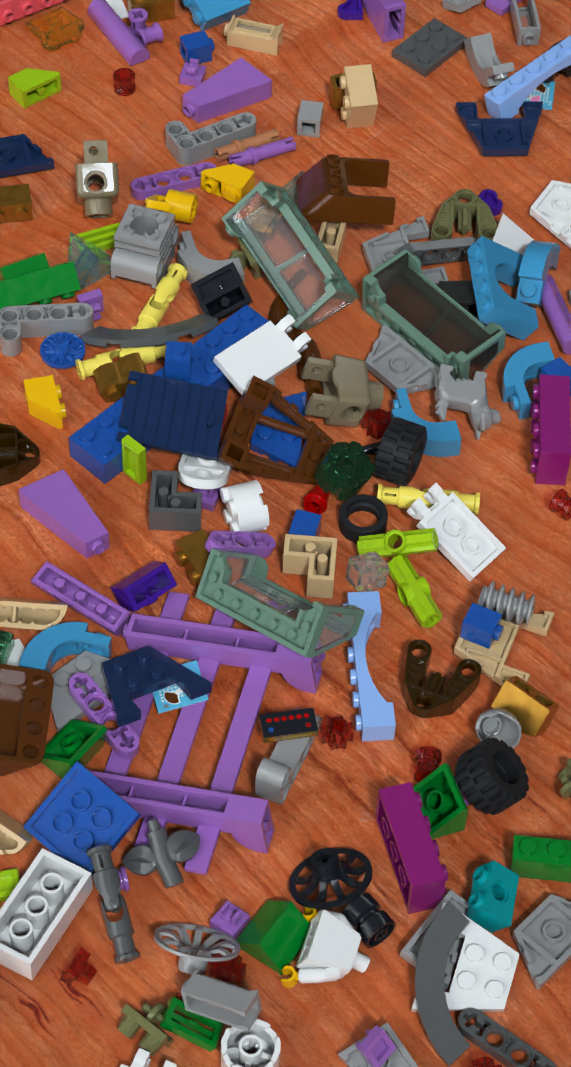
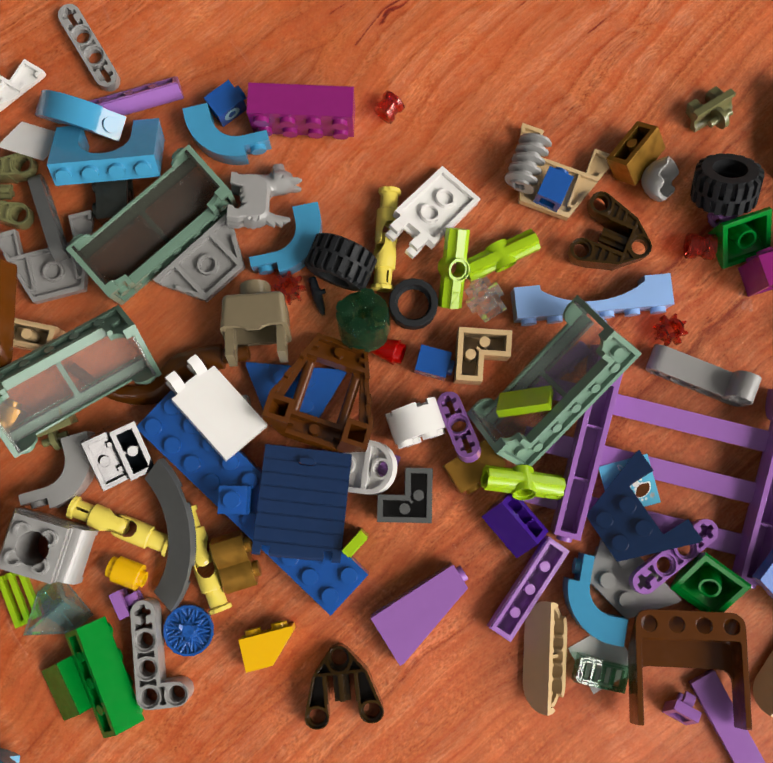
camera: 90 degrees left, 30 degrees up
black tile [259,708,318,743] -> none
none -> yellow brick [105,556,148,591]
none -> lime piece [480,465,566,500]
none -> lime tile [496,385,554,418]

